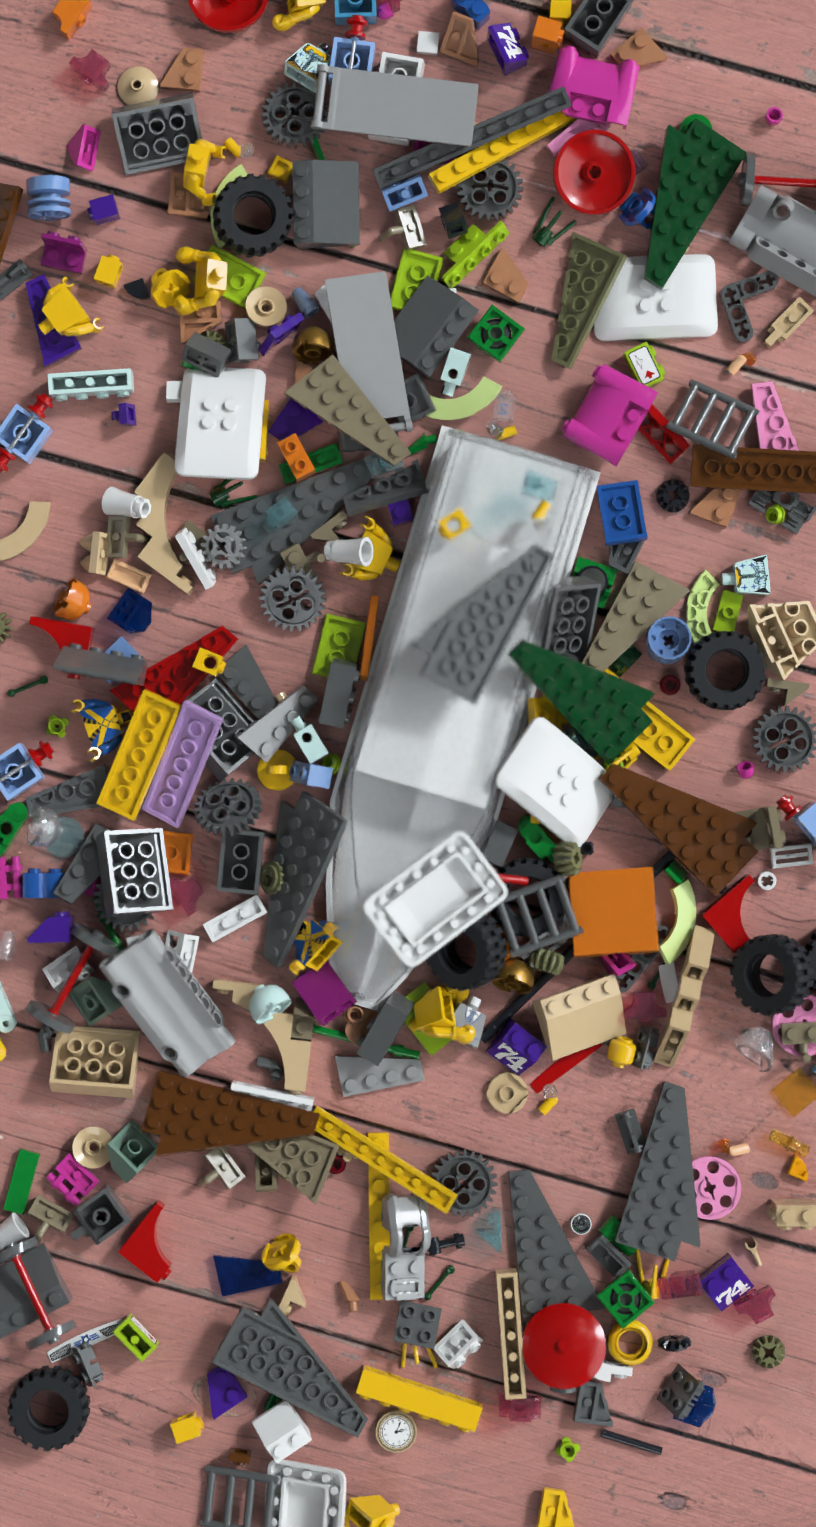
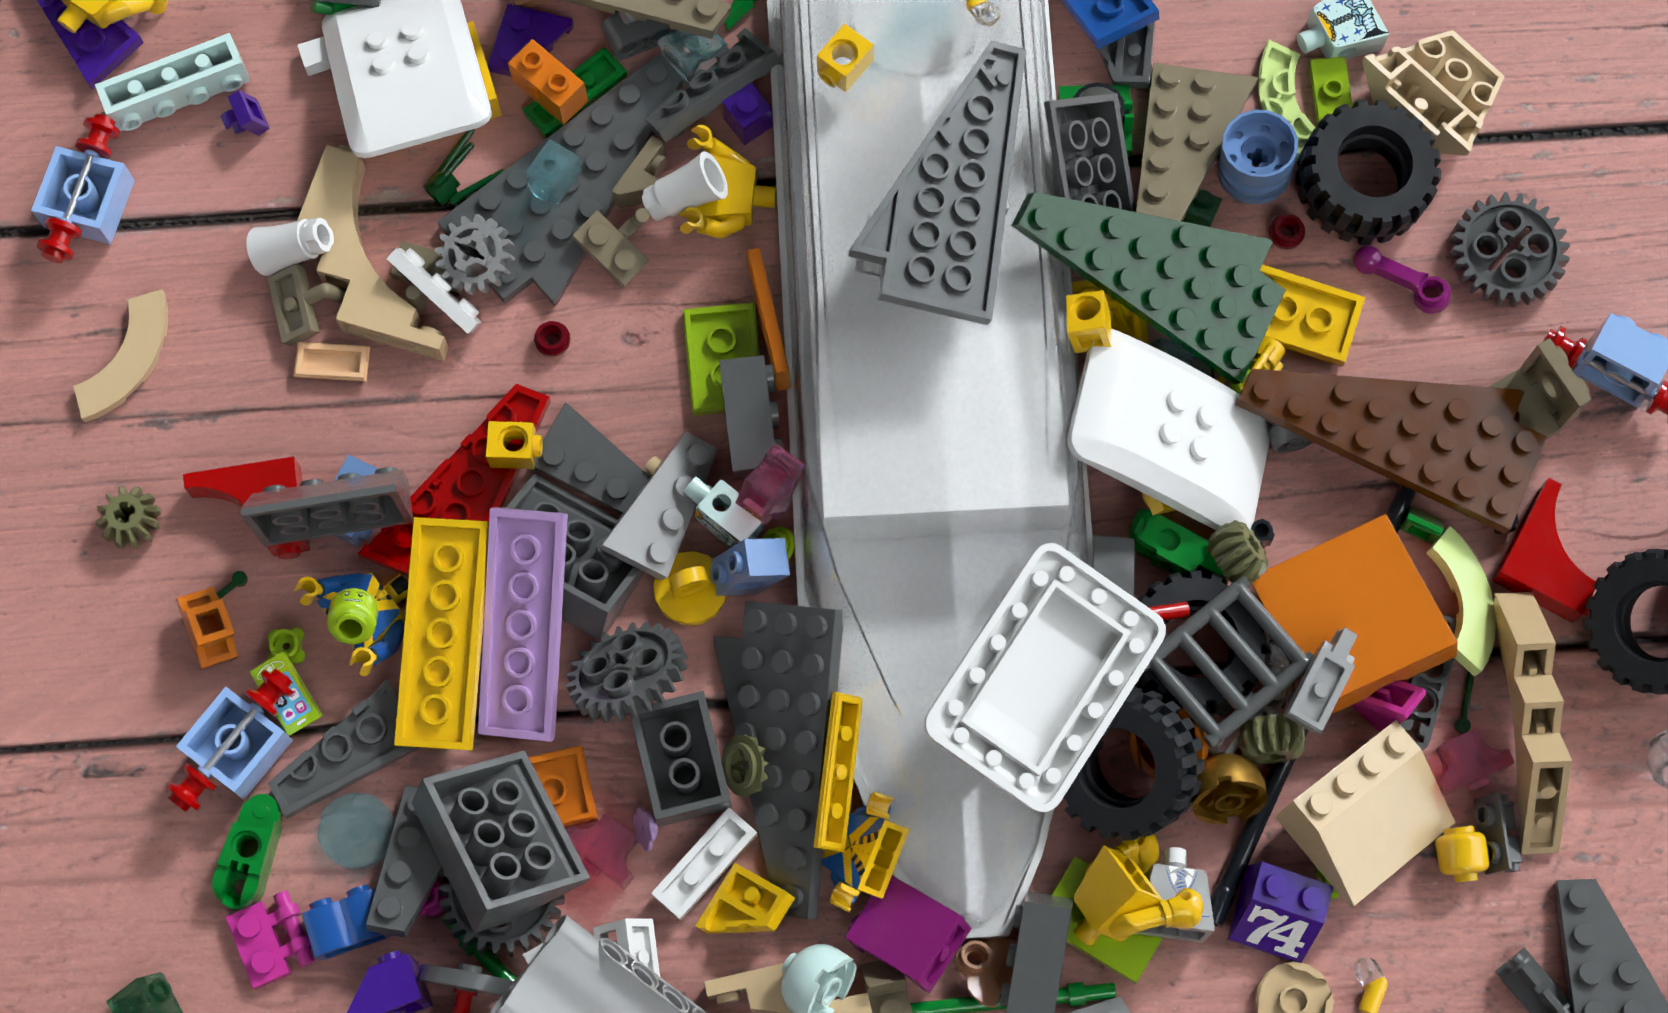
camera: 20 degrees left, 15 degrees down
clear cylinder [27,806,63,848] -> none
orange cylinder [54,577,92,620] -> none
tan tile [79,531,108,576] -> none
clear blue slope [107,588,152,634] -> none
dark grey gear [259,564,327,632] -> none
red sticker [530,1043,603,1094] -> none
white sticker [659,962,678,1003] -> none
dark pink hinge [737,761,754,779] -> none
white bush [757,871,777,890] -> none
dark tan slope [764,678,809,706] -> none
white tile [769,843,814,869] -> none
none -> orange brick [176,586,238,670]
none -> tile [249,651,324,736]
none -> lime head [326,588,379,645]
none -> dark red plate [534,321,571,357]
none -> lavender plant [633,807,658,851]
none -> yellow wing [695,863,795,934]
none -> clear pink brick [735,443,806,524]
none -> yellow slope [813,692,863,852]
none -> yellow brick [1066,290,1112,353]
none -> light grey hinge [1283,627,1358,734]
none -> magenta piece [1353,246,1451,314]

